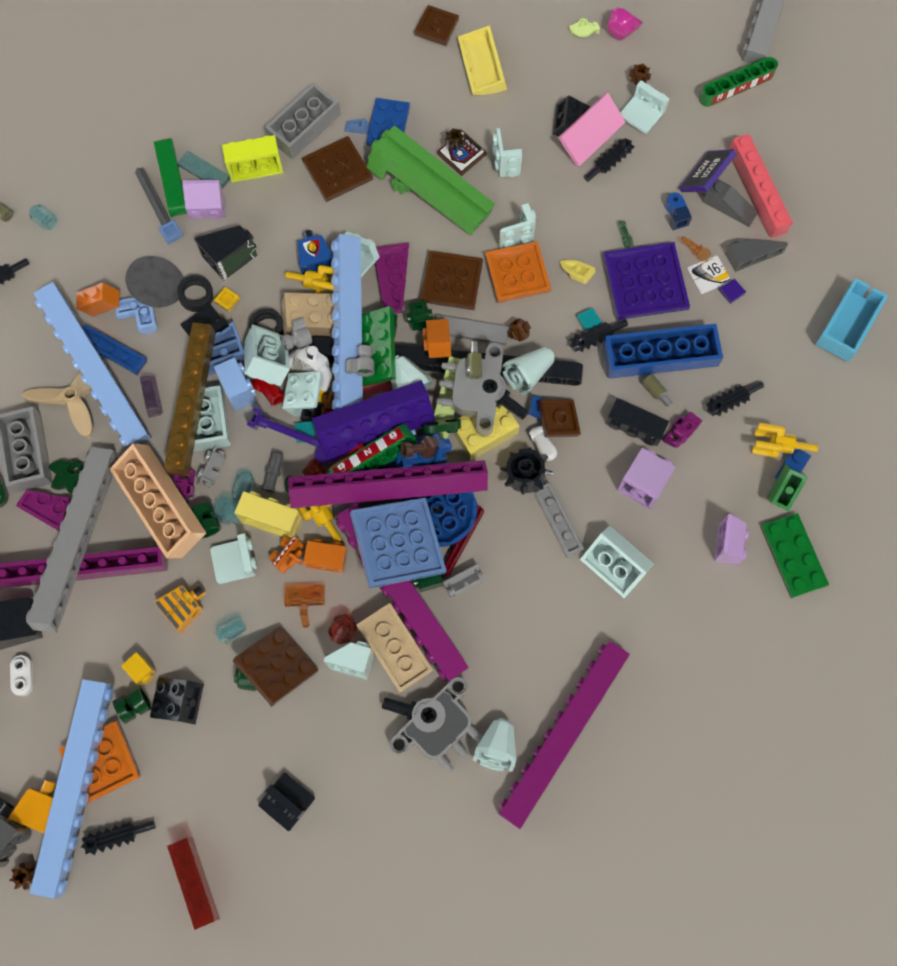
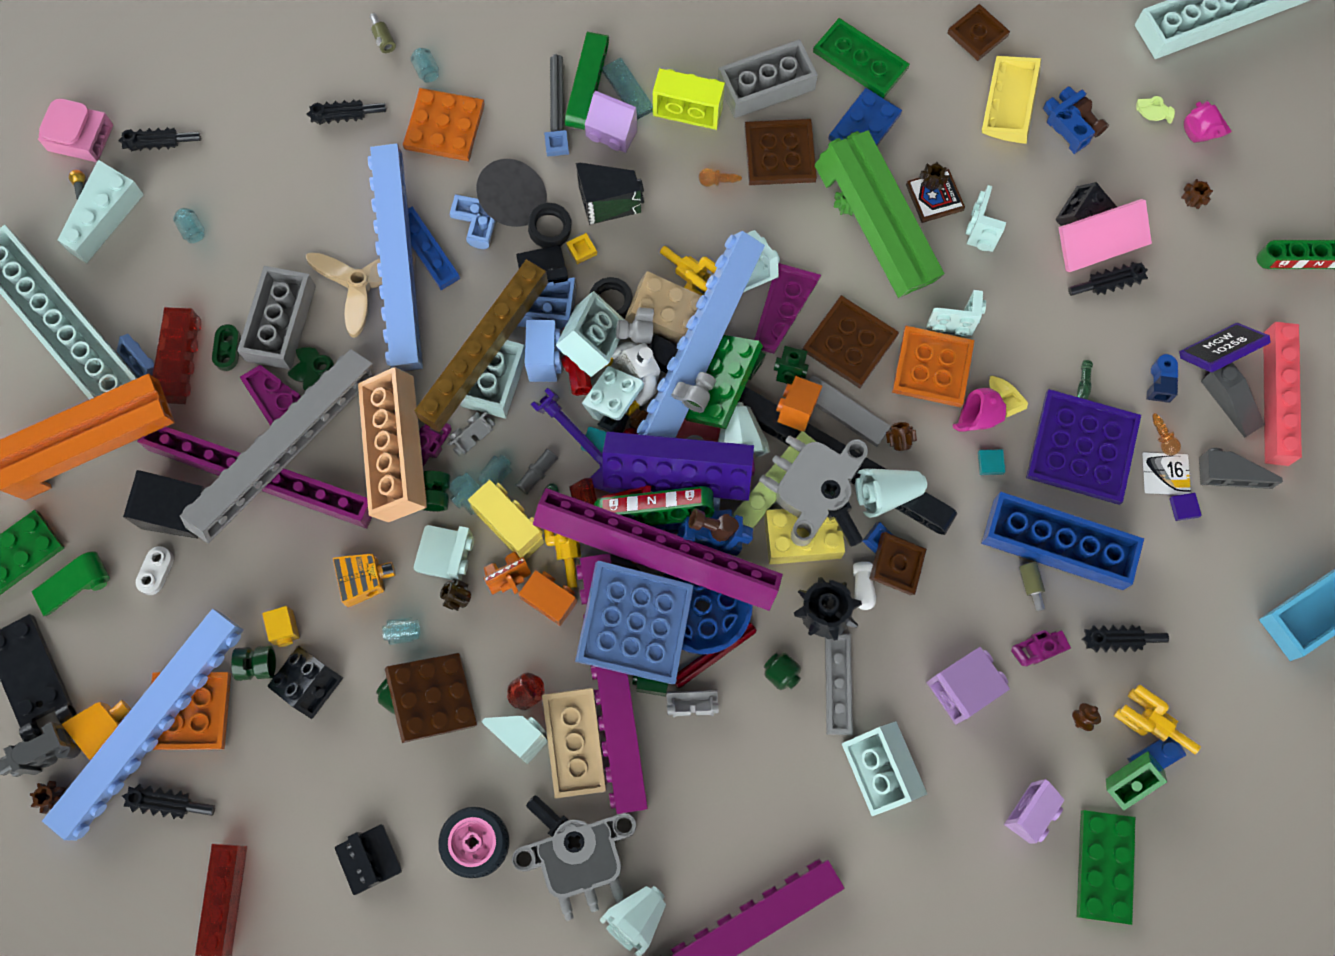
camera: 25 degrees right, 0 degrees up
orange brick [76,283,120,317] -> none
clear purple brick [140,376,163,418] -> none
clear orange plate [284,585,326,628] -> none
blue torso [297,230,333,274] -> none
medium blue piece [344,118,370,135] -> none
dark green plate [423,418,461,436] -> none
olive piece [467,341,482,379] -> none
black piece [570,319,628,352] -> none
black brick [606,398,669,446] -> none
light aqua bracket [620,81,670,134] -> none
none -> orange plate [403,88,485,161]
none -> wheel [438,807,509,878]
none -> dark brown gear [440,579,471,611]
none -> clear orange bar [699,168,742,187]
none -> dark green head [764,653,801,690]
none -> green plate [813,18,910,99]
none -> dark pink helmet [953,388,1006,432]
none -> blue hips [1043,86,1109,154]
none -> reddish brown wheel [1072,703,1101,731]

